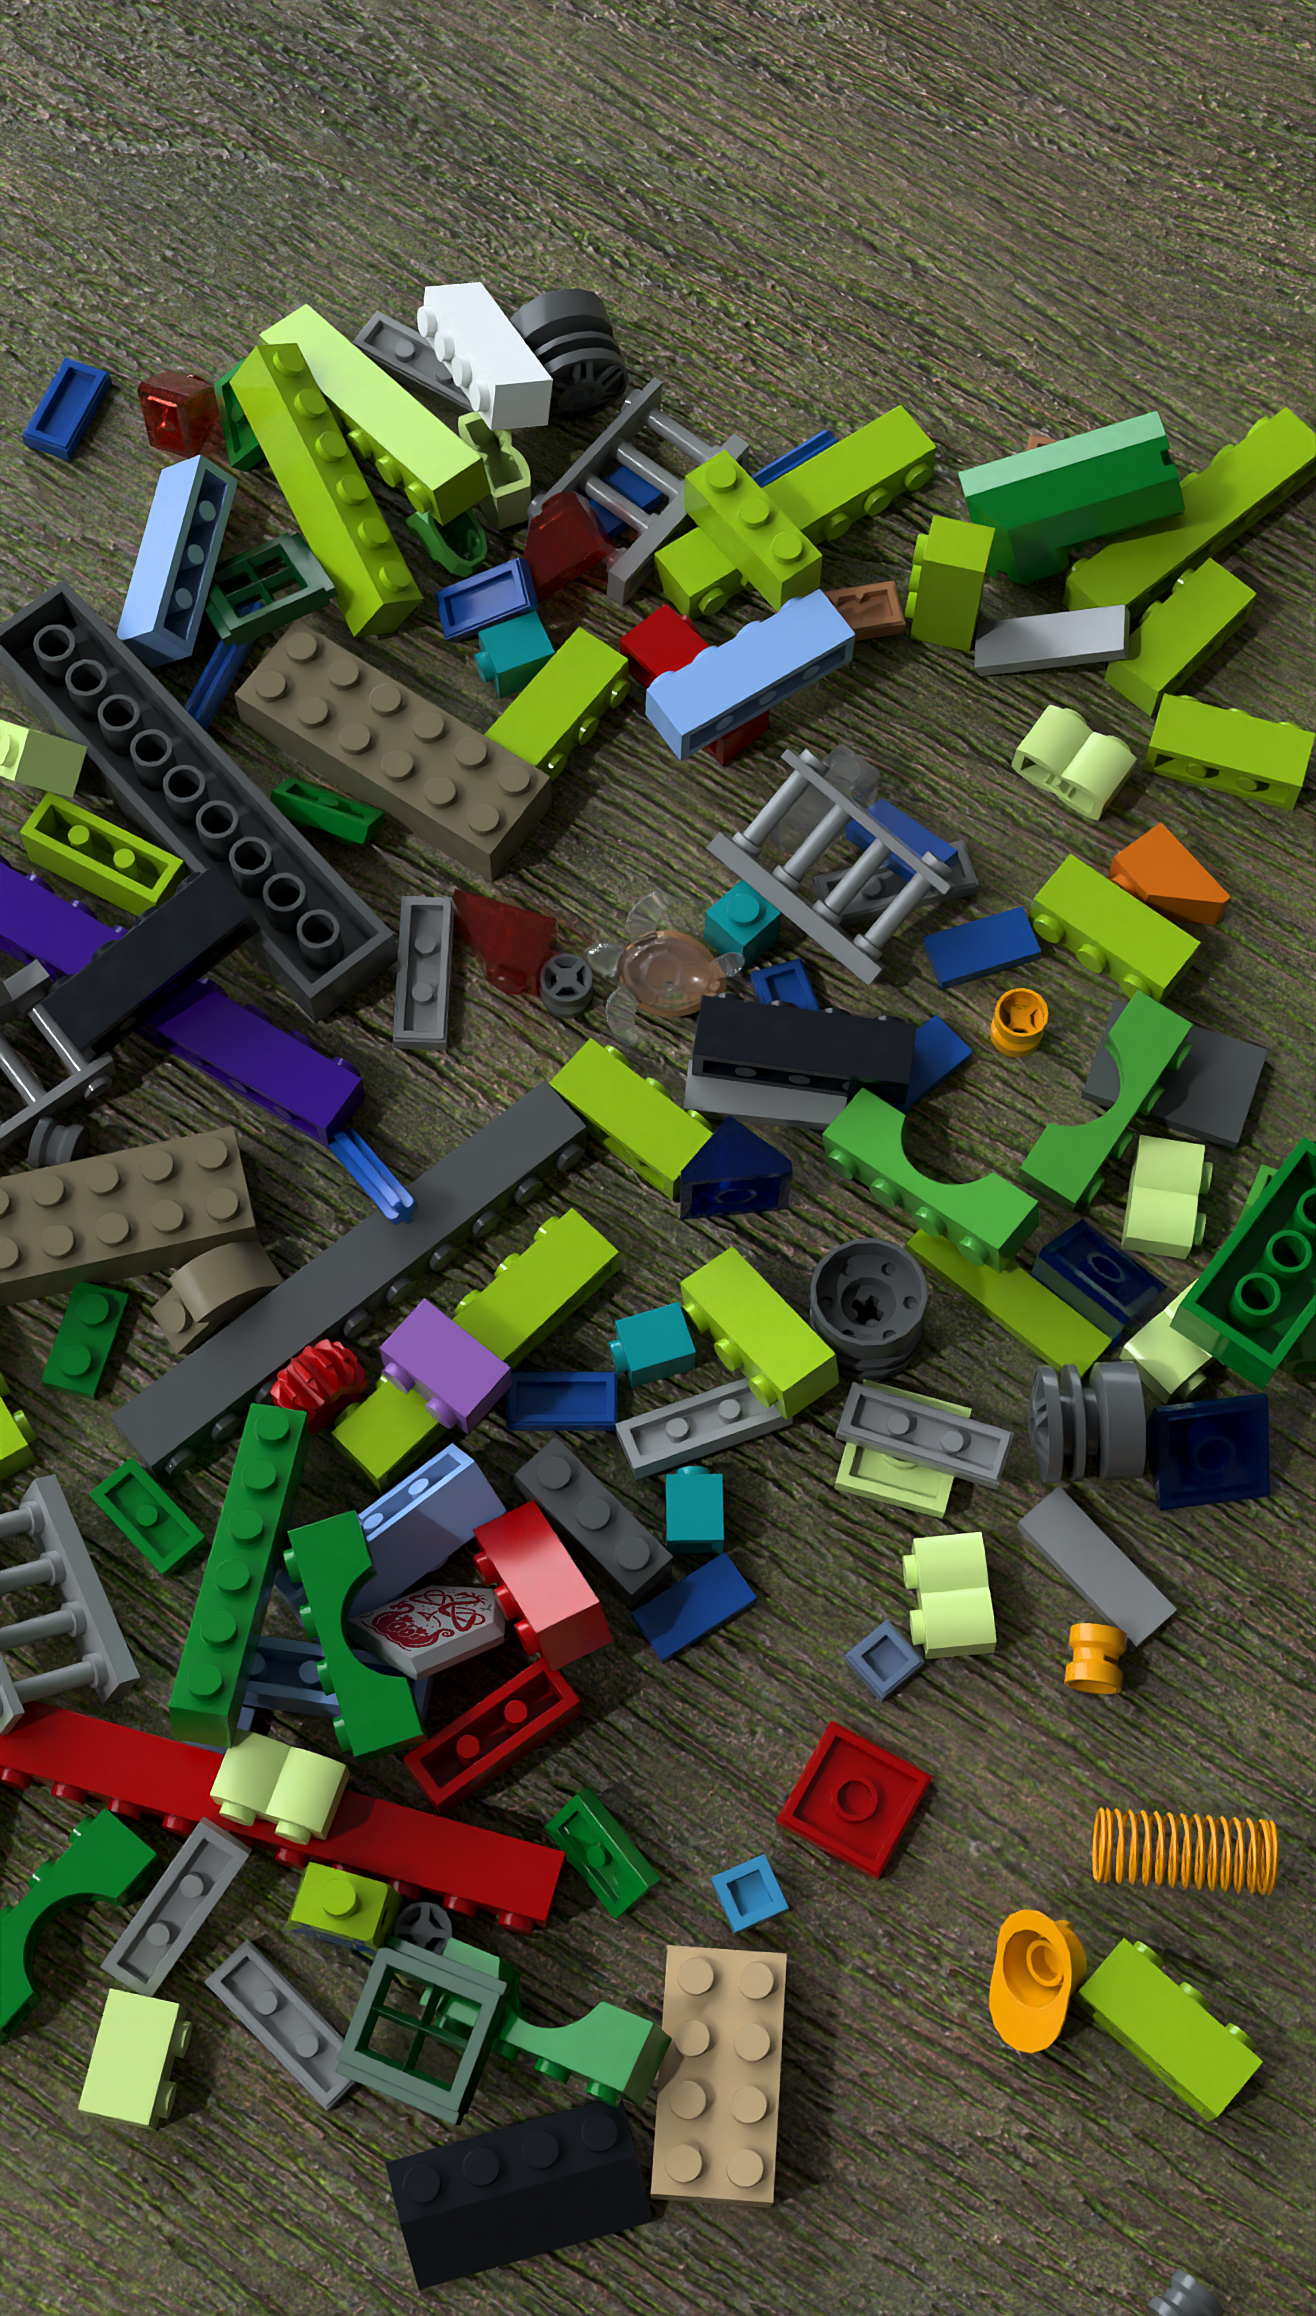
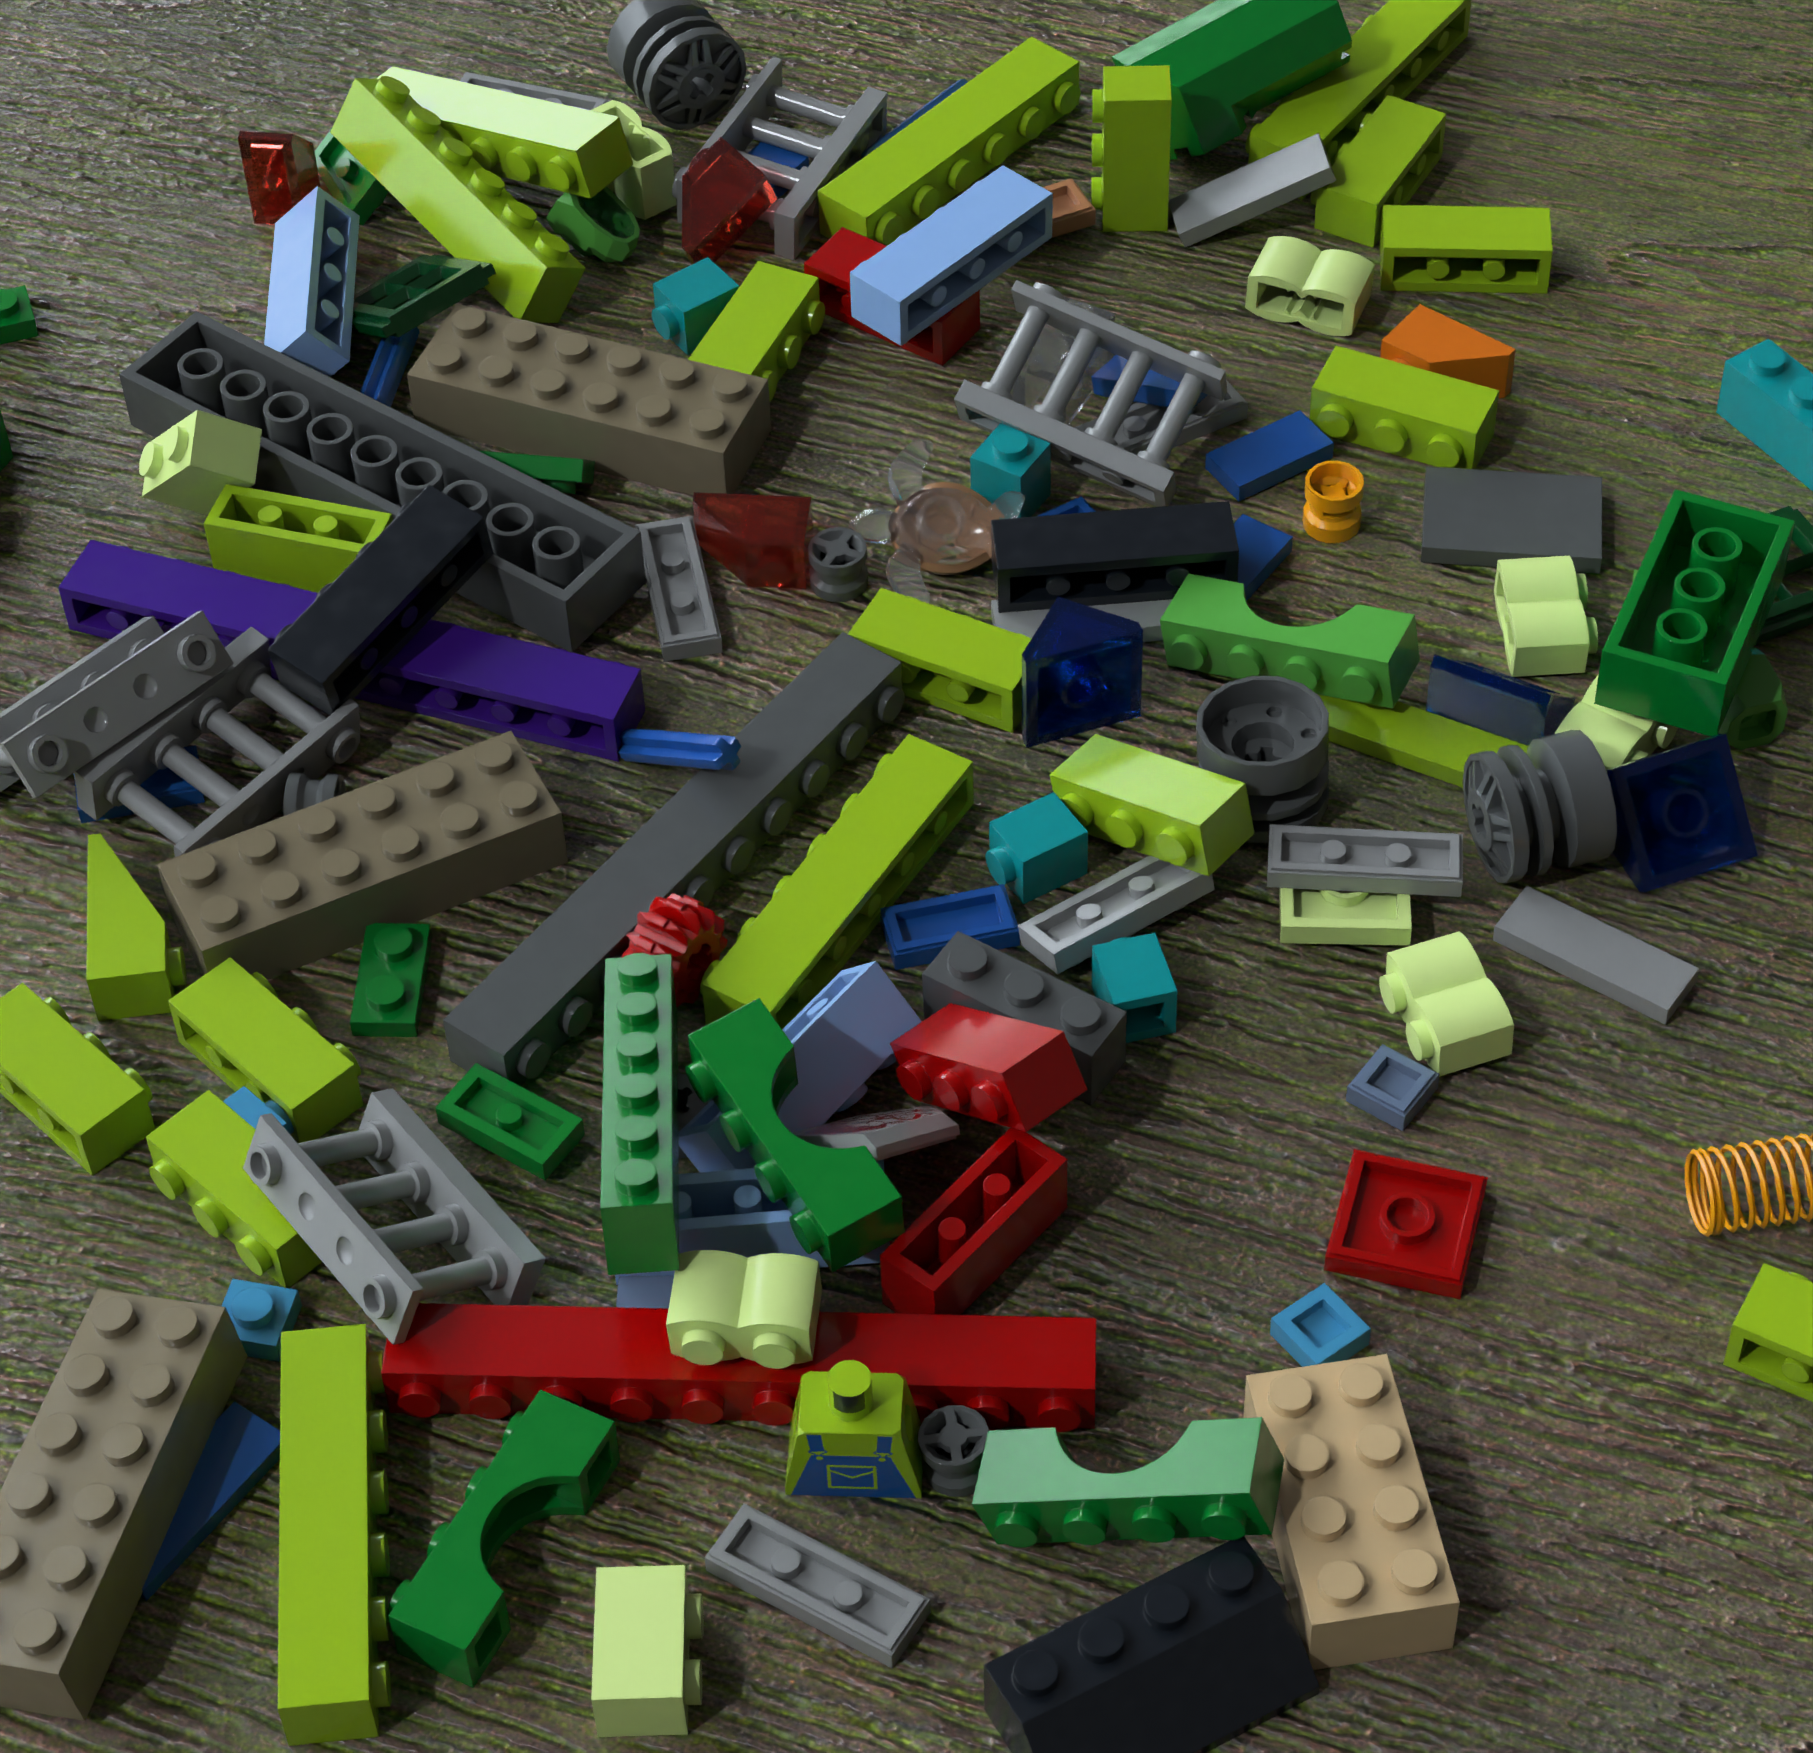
camera: 10 degrees left, 20 degrees down
blue tile [22,357,112,461] -> none
light grey plate [100,1816,252,1997] -> none
dark tan brick [150,1240,284,1355] -> none
piece [335,1933,512,2126] -> none
medium lavender brick [380,1298,512,1434] -> none
white brick [417,282,553,431] -> none
blue tile [434,557,539,643] -> none
green plate [544,1787,661,1920] -> none
blue tile [631,1552,757,1664] -> none
lime brick [684,449,823,613] -> none
light orange piece [989,1909,1088,2053] -> none
bright green arch [1017,990,1194,1213] -> none
light orange wheel [1064,1623,1127,1694] -> none

